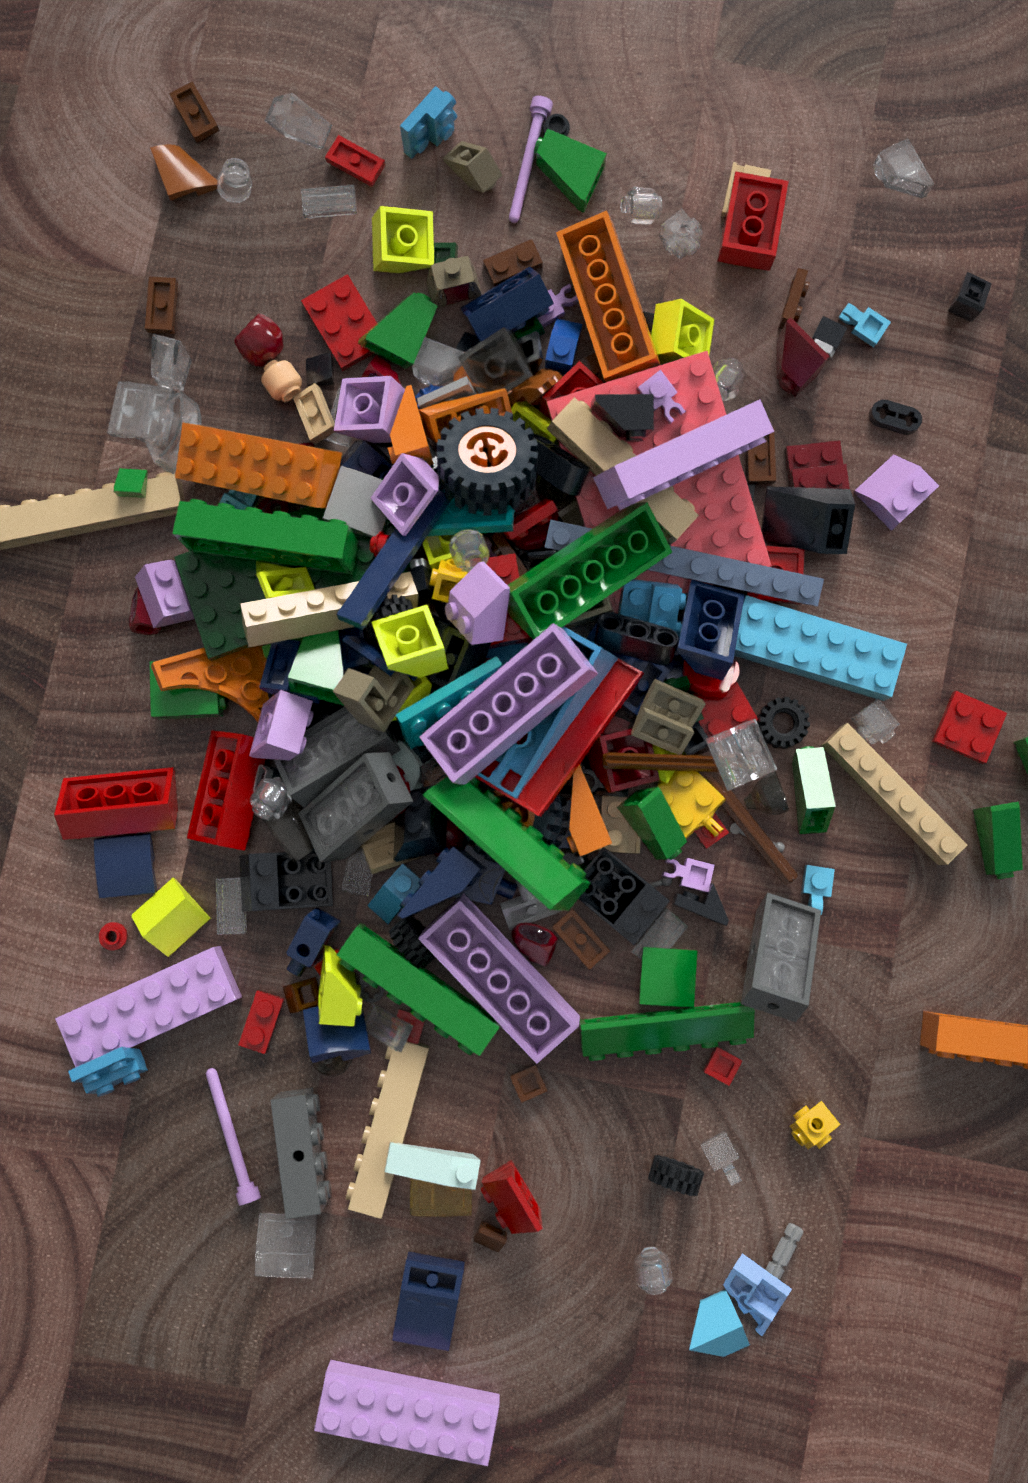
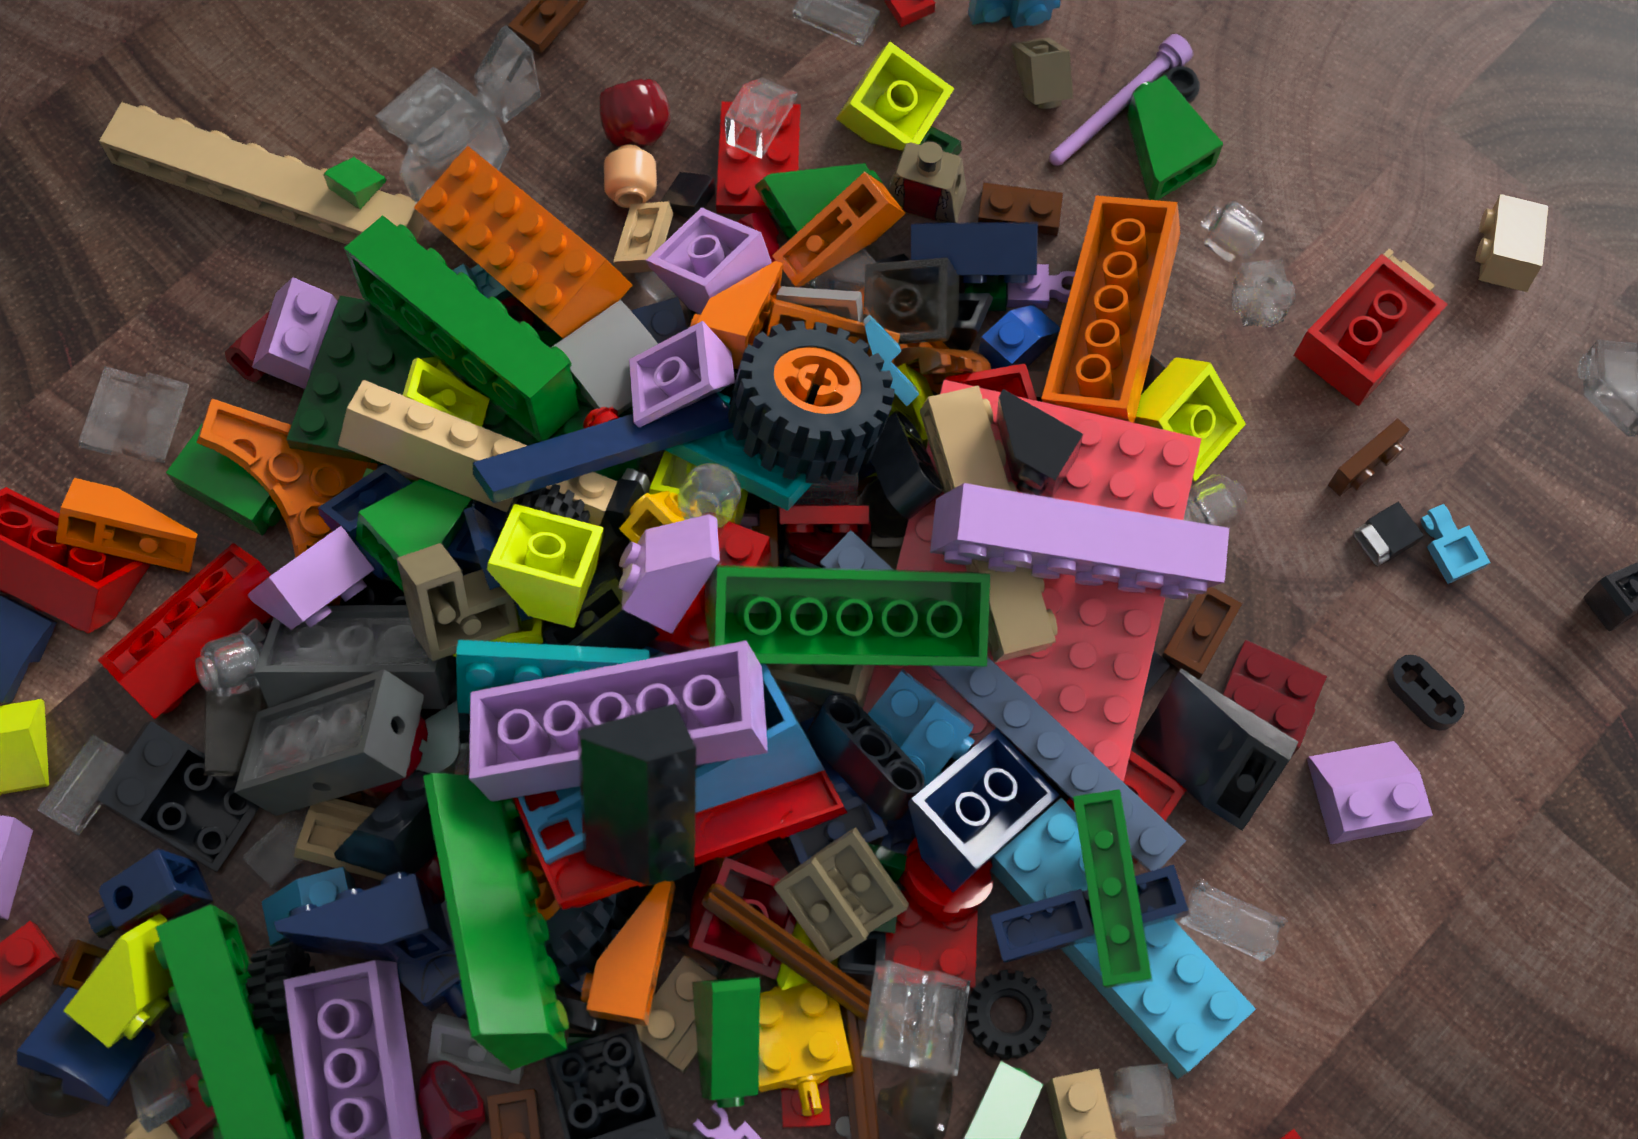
camera: 30 degrees right, 15 degrees down
lavender plate [637,370,686,424] -> none
dark red slope [776,317,830,397] -> none
none -> orange slope [56,478,198,573]
none -> clear slope [79,366,190,463]
none -> black slope [577,703,696,886]
none -> clear slope [725,77,797,158]
none -> orange slope [772,172,906,287]
none -> medium azure slope [863,314,919,407]
none -> dark blue slope [990,864,1190,963]
none -> green plate [1073,789,1153,988]
none -> clear hinge [1179,879,1287,962]
none -> brick [1475,194,1548,292]

